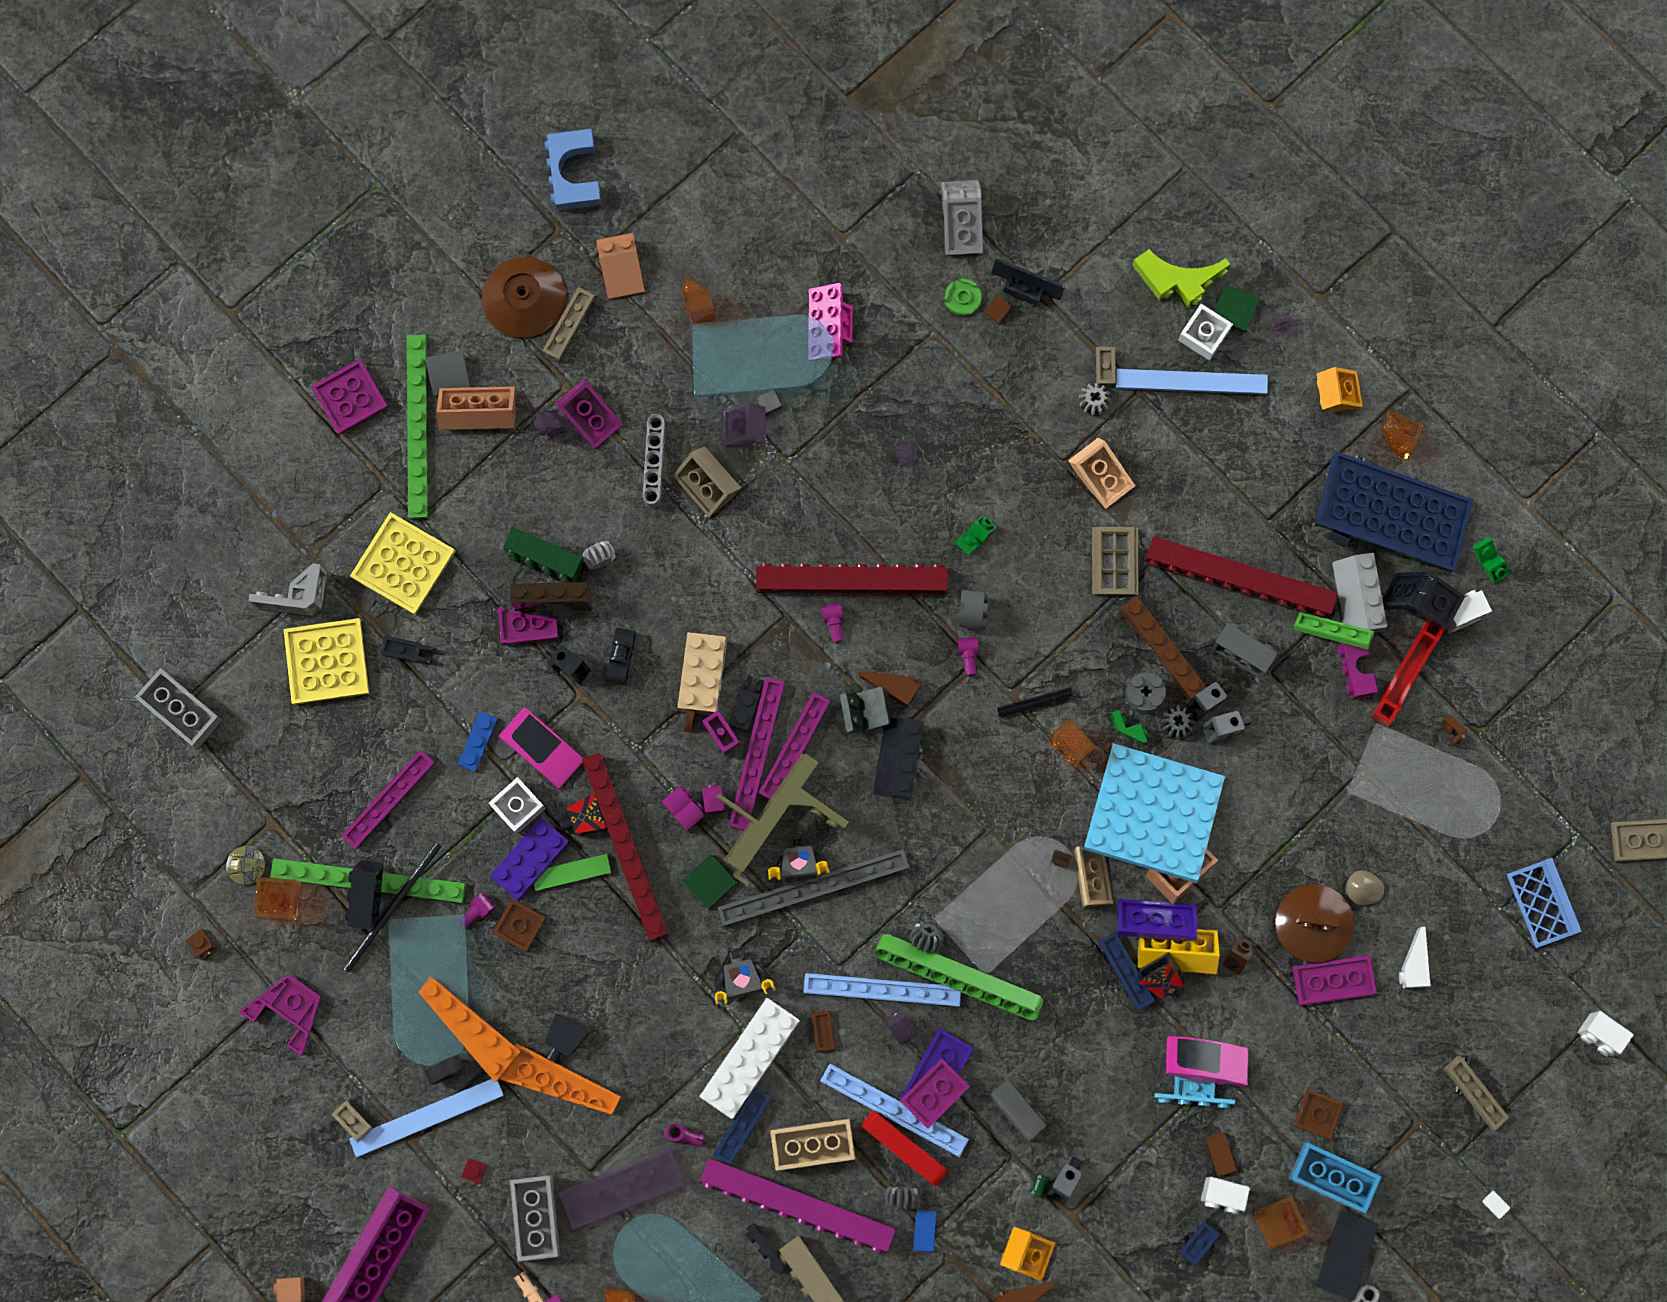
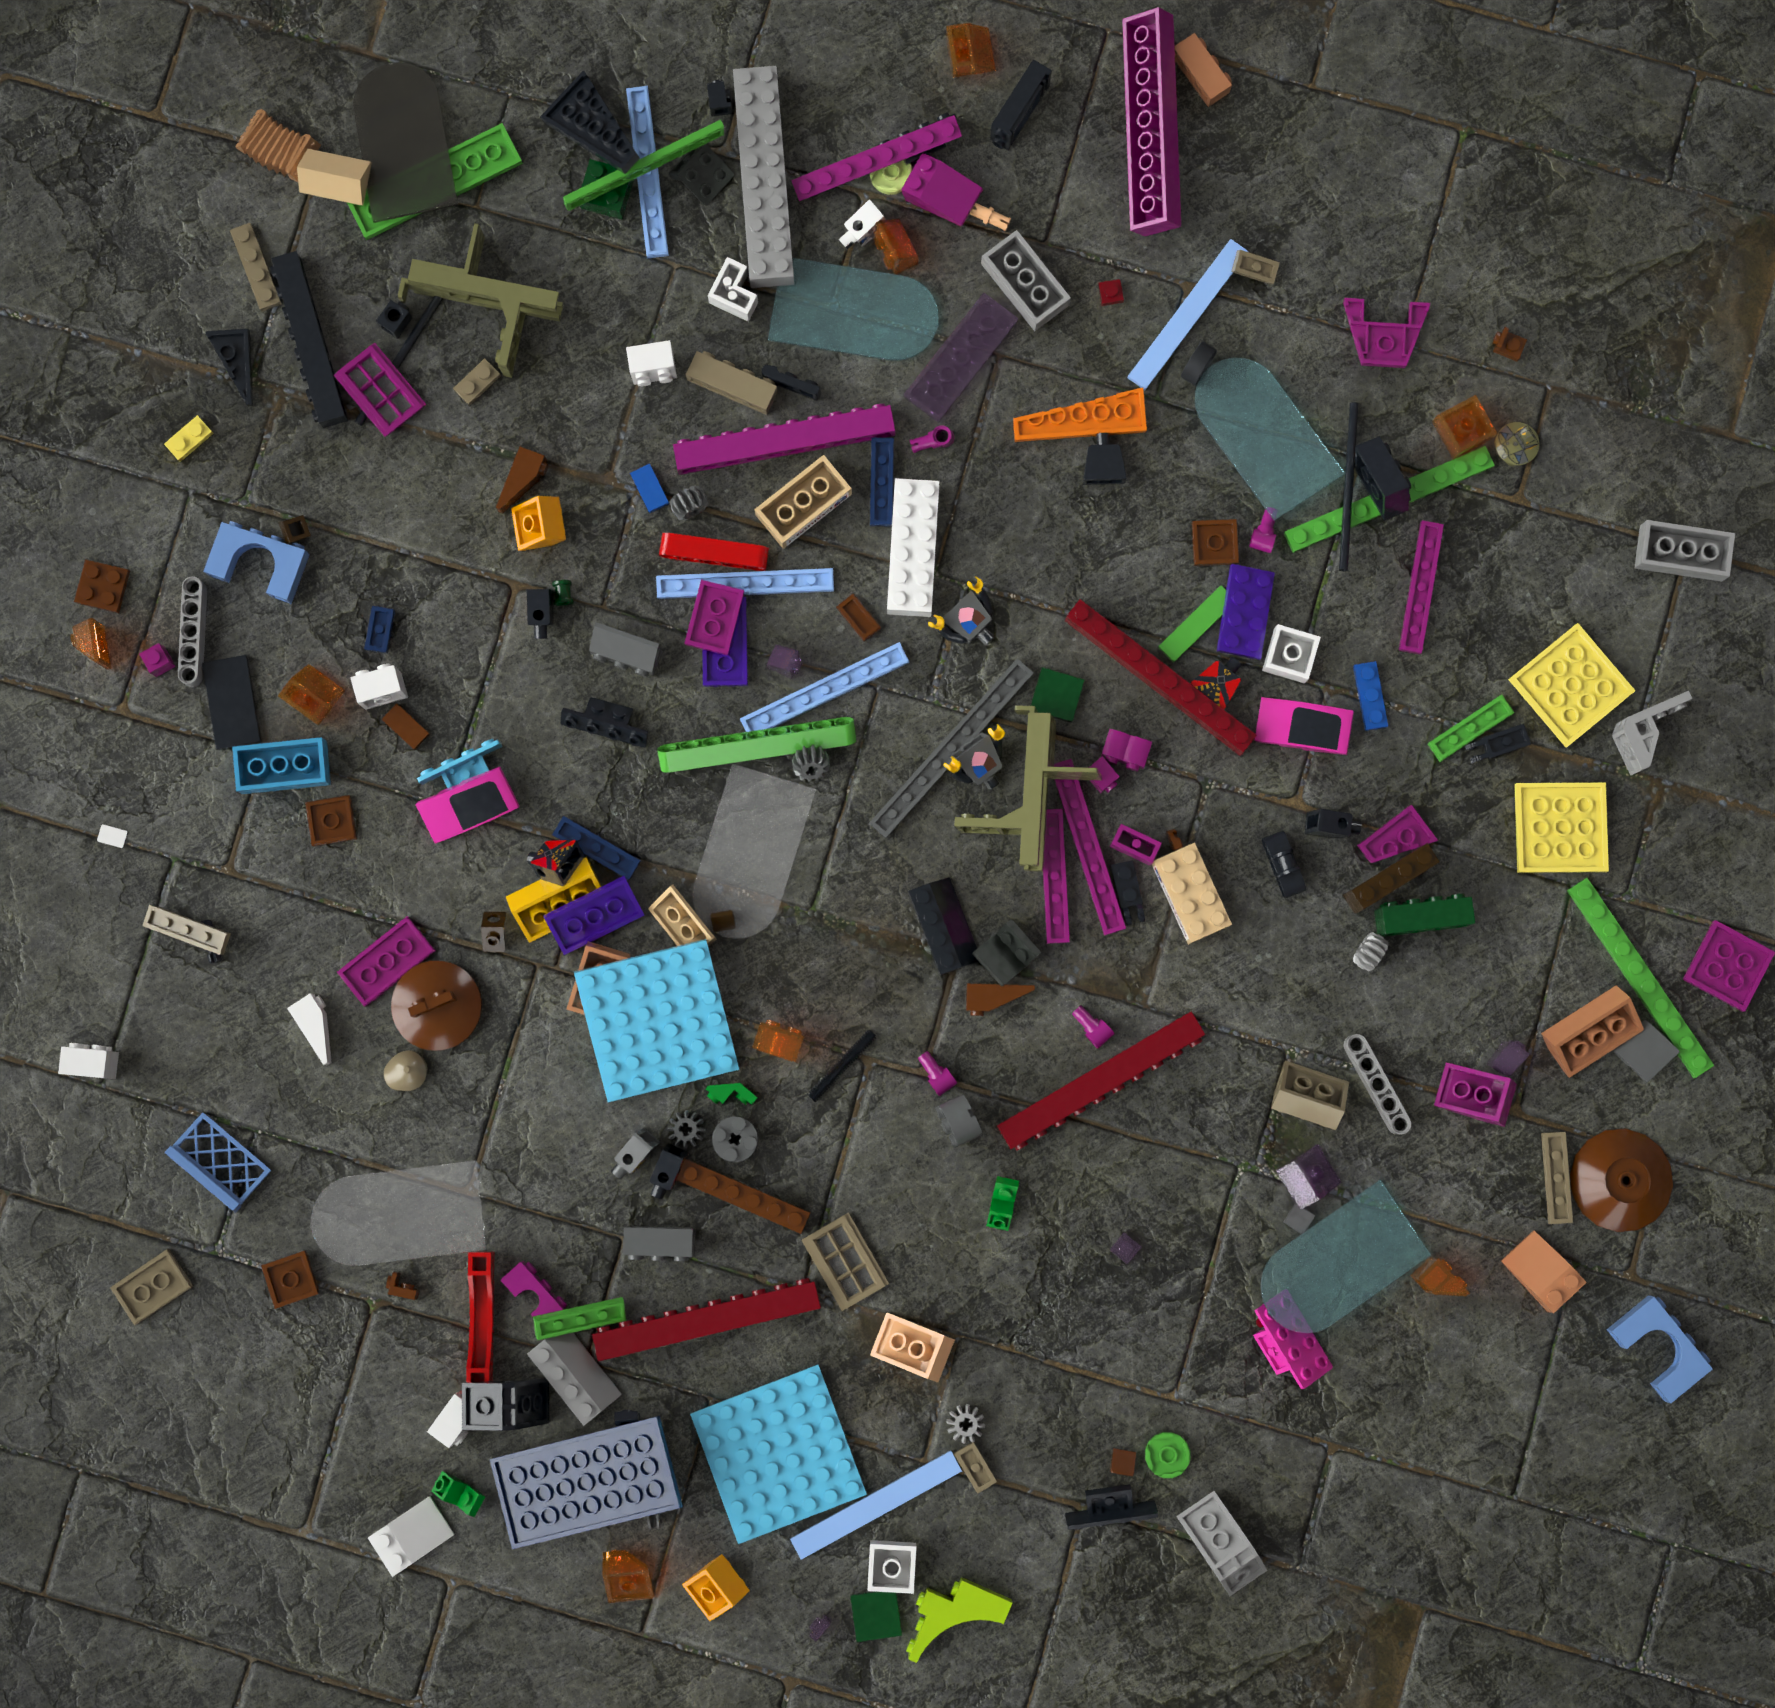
camera: 145 degrees right, 5 degrees up
orange wing [419,977,521,1082] -> none
none -> reddish brown plate [261,1250,320,1309]
none -> white slope [368,1496,455,1577]
none -> black bracket [560,697,648,748]
none -> medium azure plate [690,1364,867,1544]
none -> bright green tile [1428,695,1514,762]

